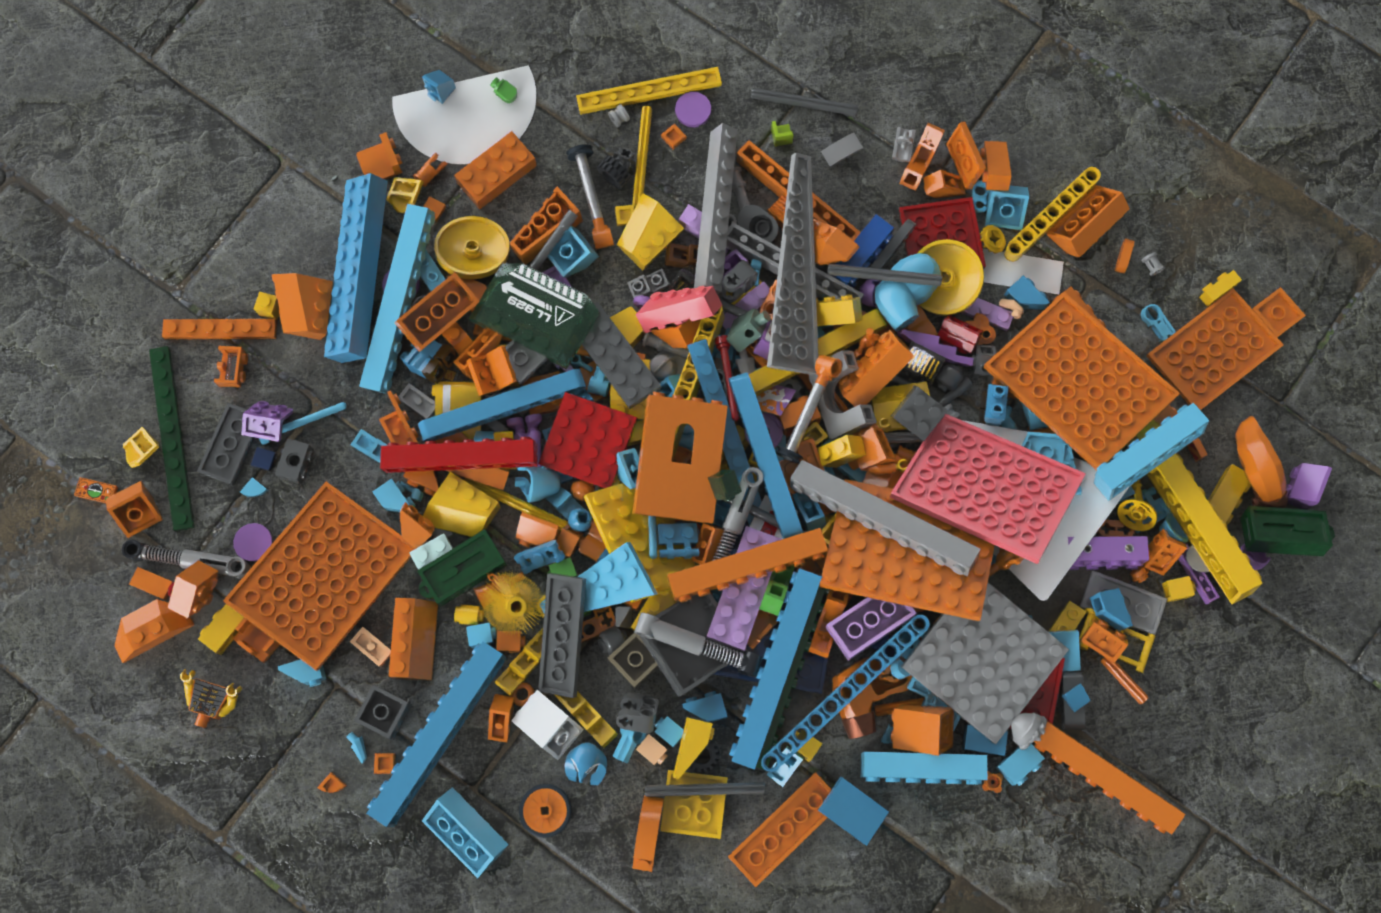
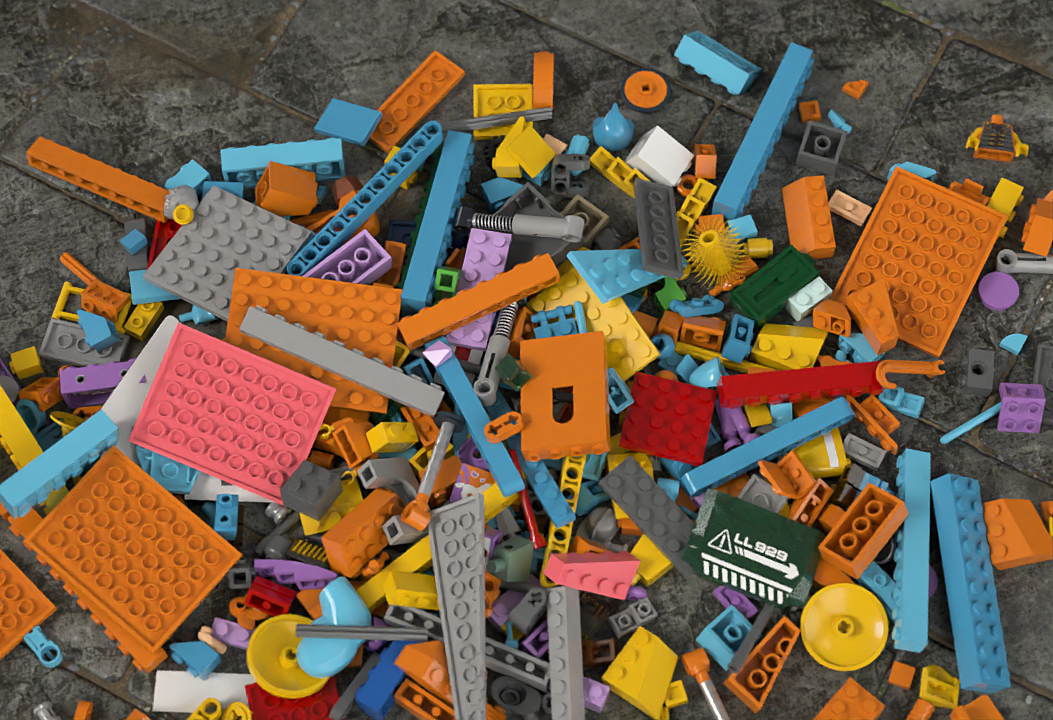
camera: 170 degrees right, 10 degrees down
dark blue tile [251,447,277,471] -> none
orange plate [982,771,1003,793] -> none
none -> yellow plate [173,204,194,225]
none -> lavender slope [423,340,452,368]
none -> orange beam [484,412,524,444]
none -> yellow tile [506,125,557,179]
none -> dark azure brick [721,314,754,364]
none -> orange wedge [845,279,899,356]
none -> orange piece [876,360,945,389]

